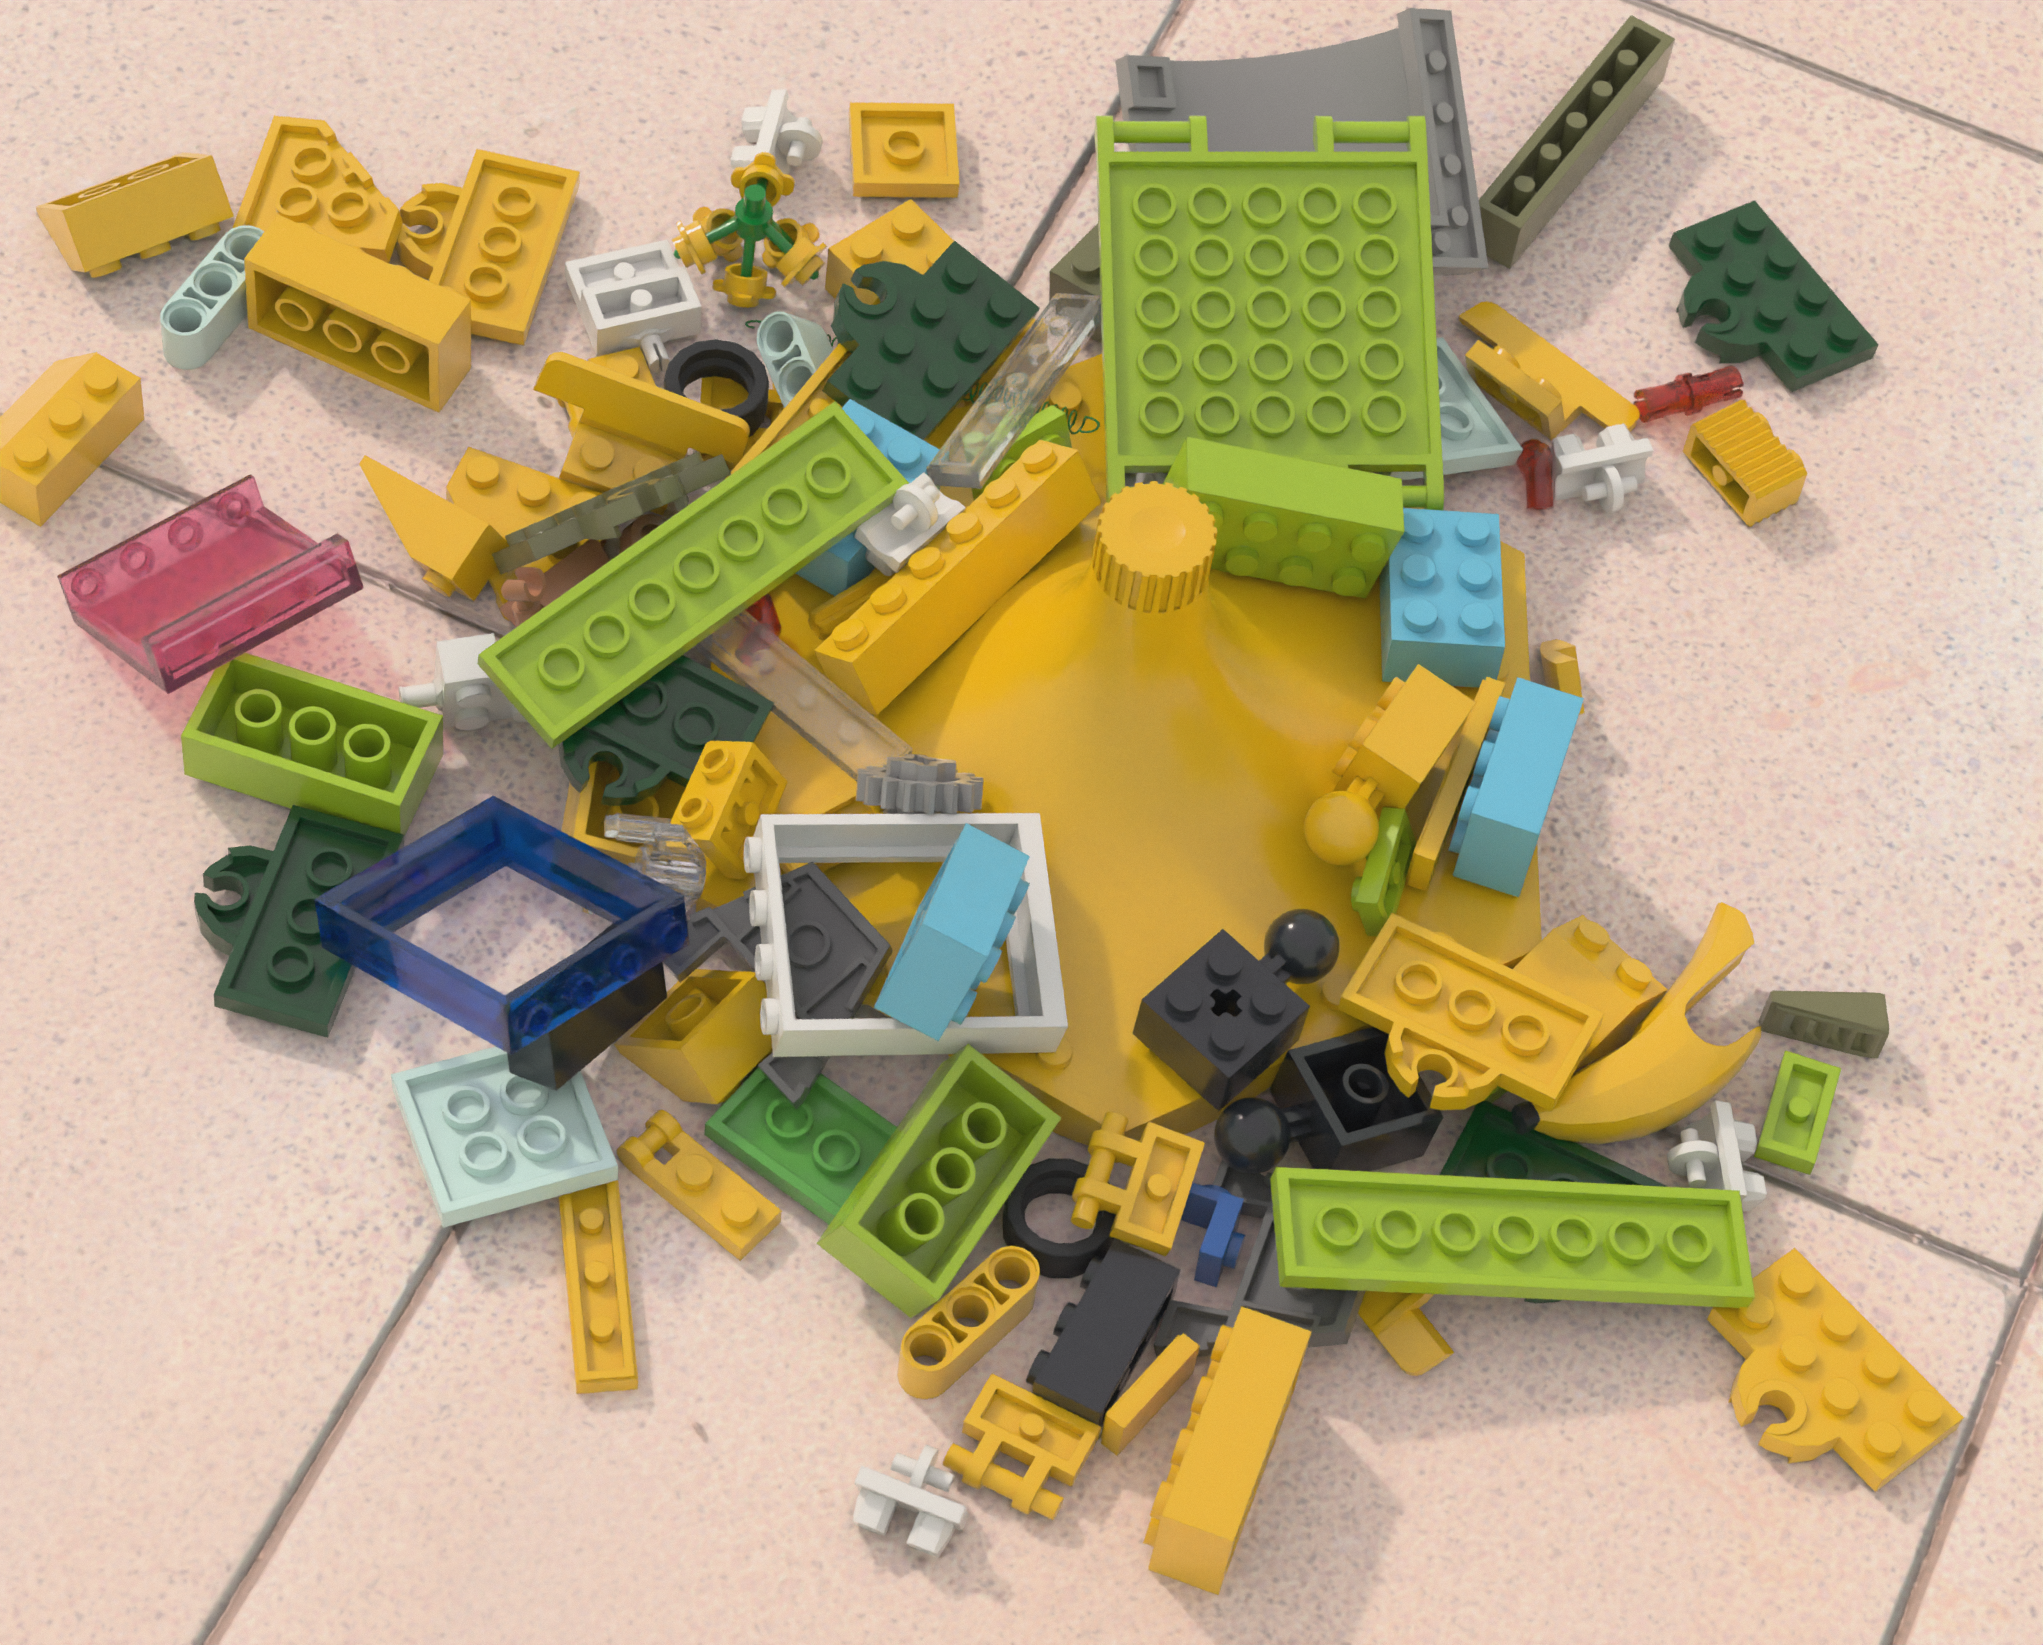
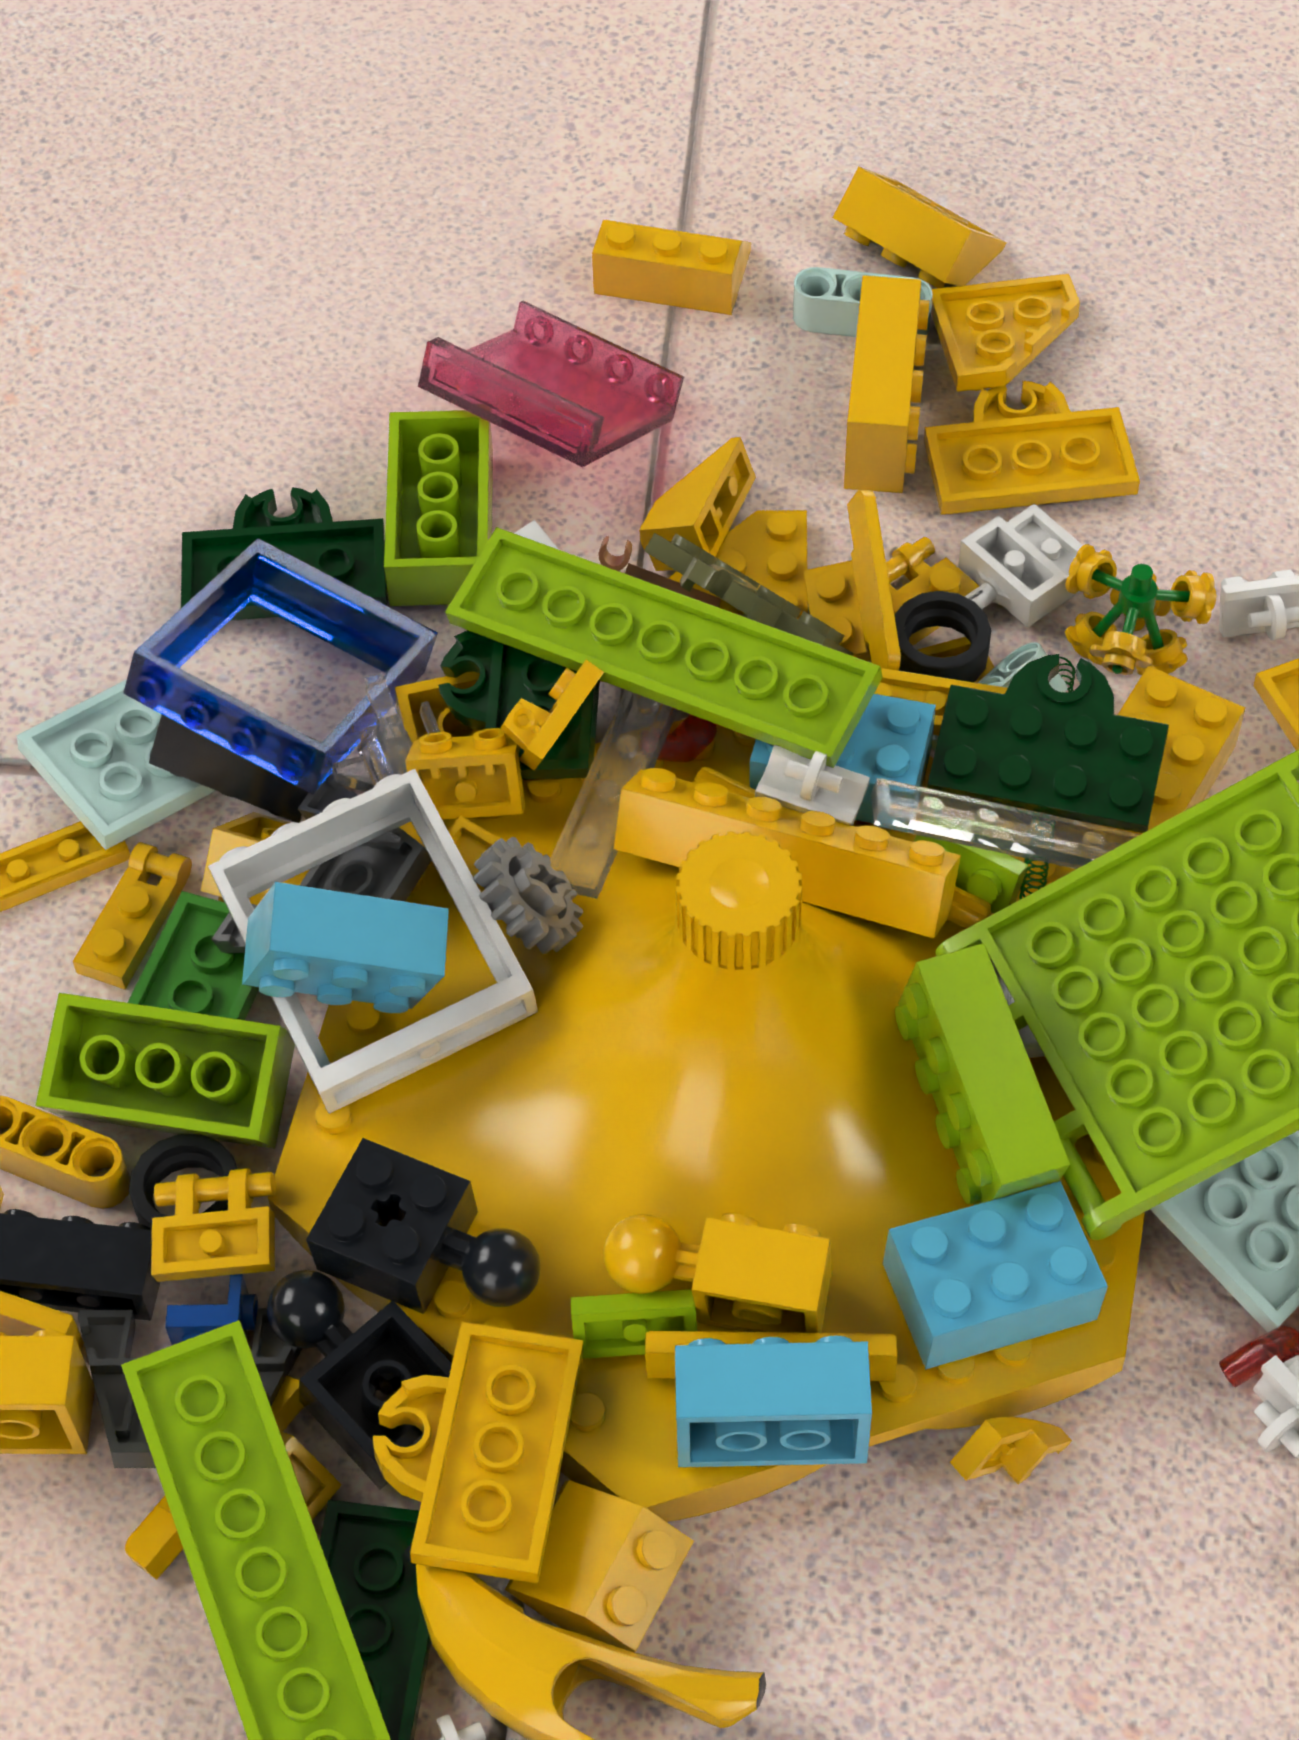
camera: 80 degrees right, 0 degrees up
none -> yellow hinge [501,659,604,771]

